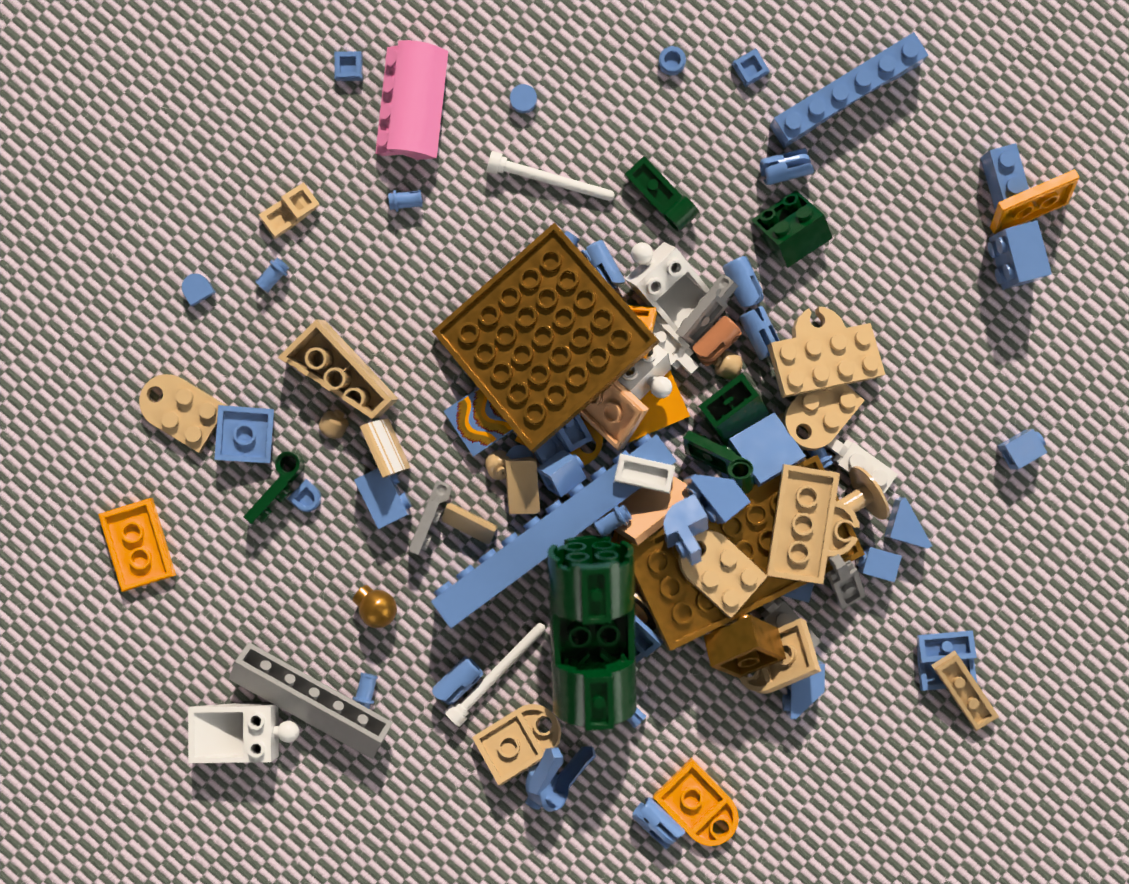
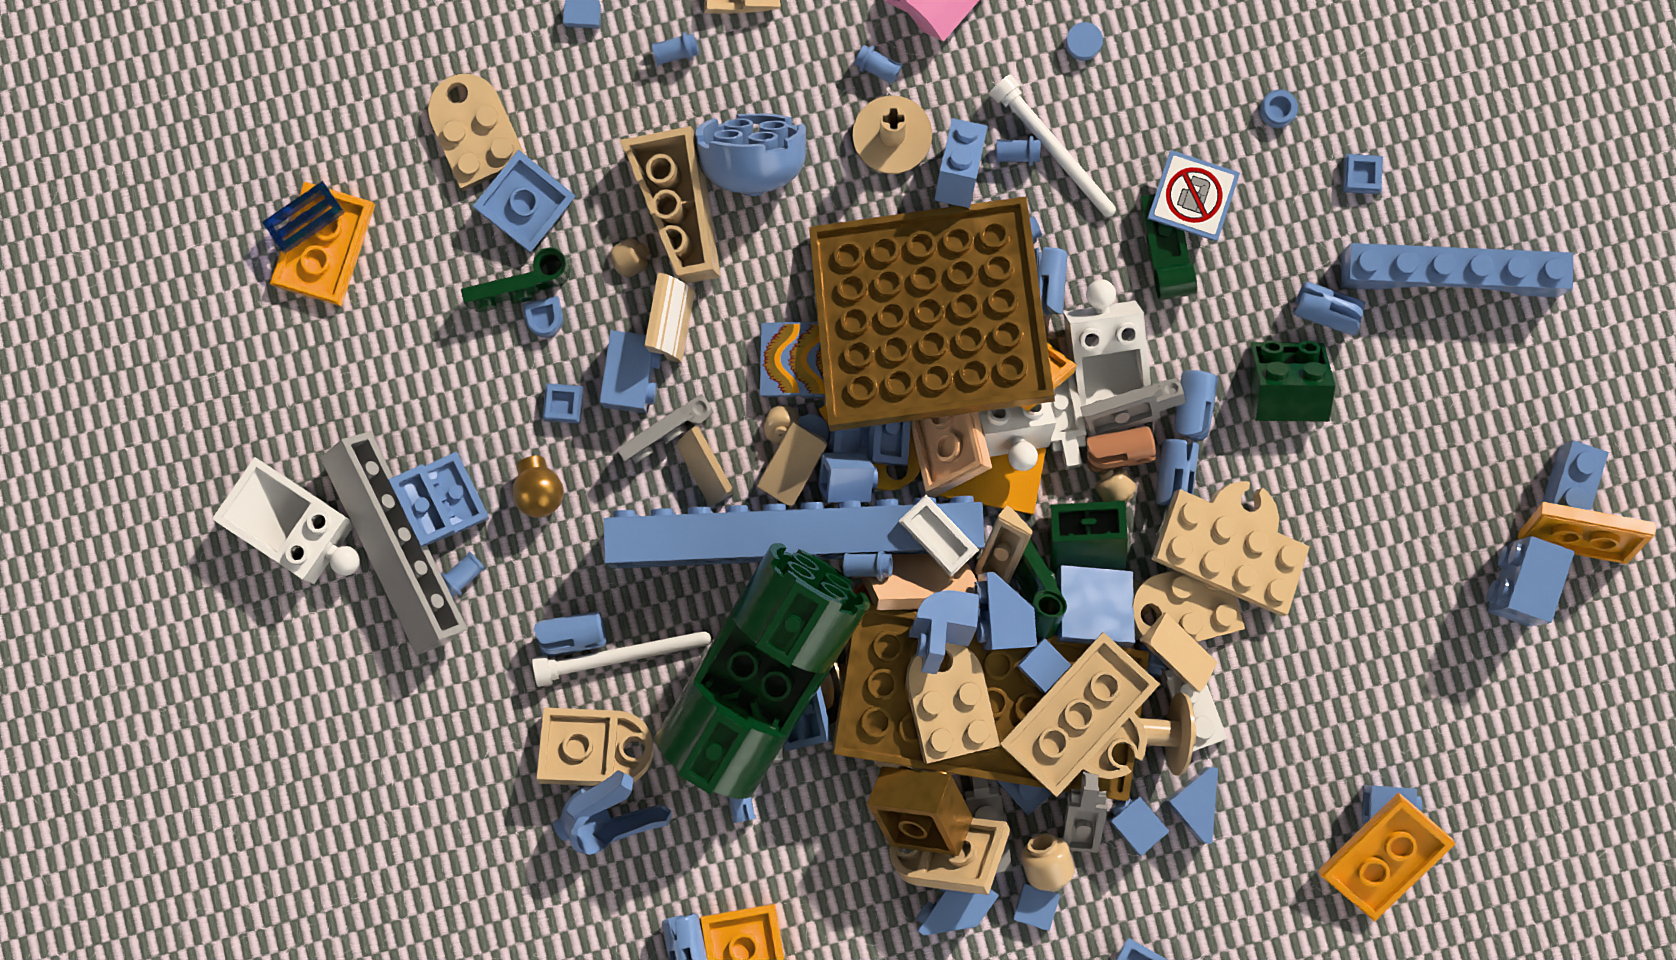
camera: 30 degrees right, 5 degrees down
none -> tile [262,181,345,254]
none -> medium blue slope [388,451,489,547]
none -> medium blue tile [543,383,584,424]
none -> medium blue cylinder [696,113,806,196]
none -> tan piece [853,95,932,174]
none -> medium blue brick [934,118,988,208]
none -> tan slope [973,506,1033,585]
none -> medium blue pin [997,136,1041,166]
none -> medium blue tile [1013,883,1060,931]
none -> medium blue tile [1016,638,1071,693]
none -> tan head [1021,833,1075,892]
none -> tan slope [1140,612,1218,693]
none -> piece [1147,150,1240,242]
none -> light orange tile [1318,792,1456,922]

